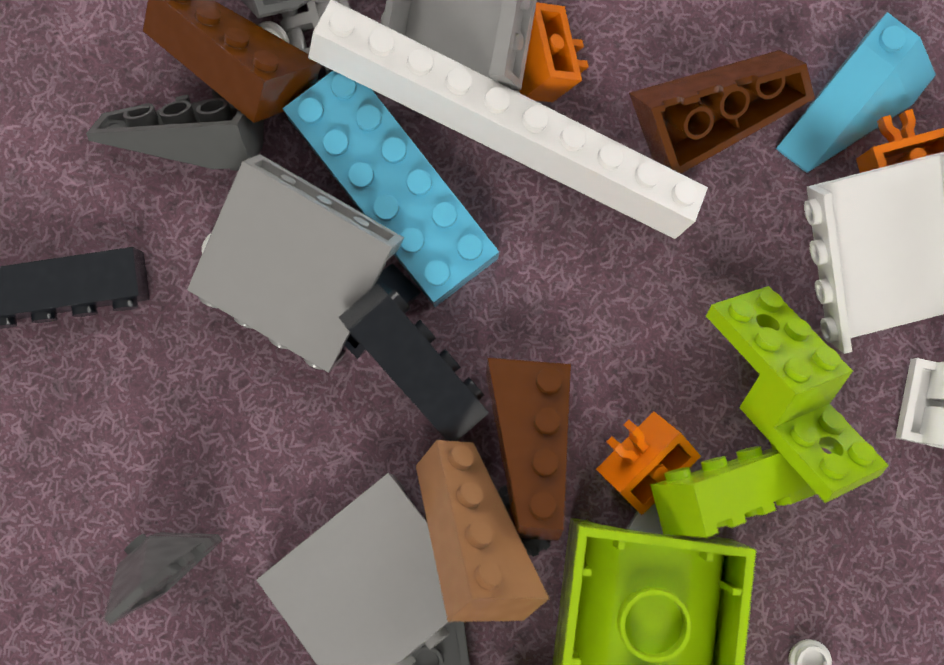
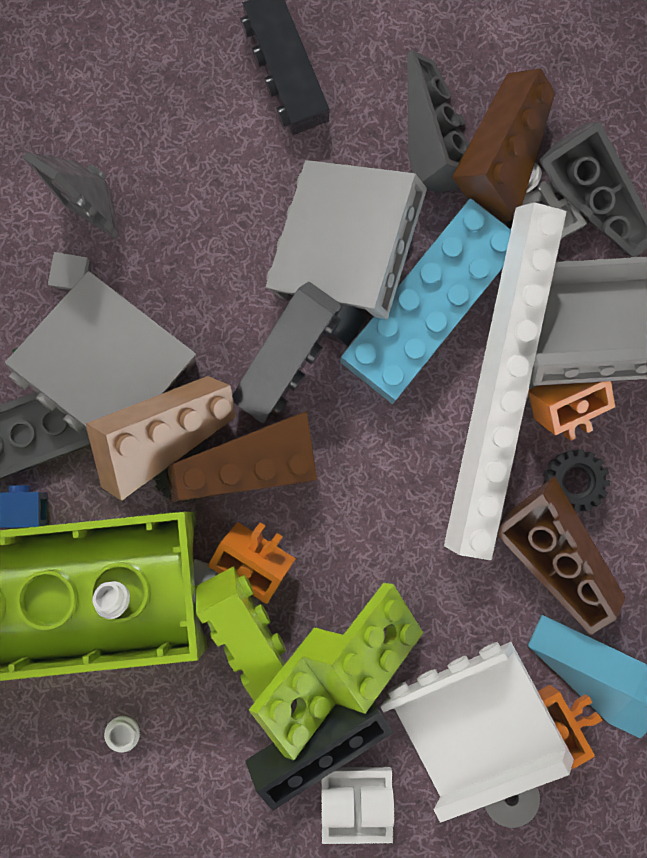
camera: 75 degrees right, 0 degrees up
none -> light grey tile [48,252,90,290]
none -> white plate [93,581,130,619]
none -> black brick [245,700,394,811]
none -> black tyre [542,449,610,512]

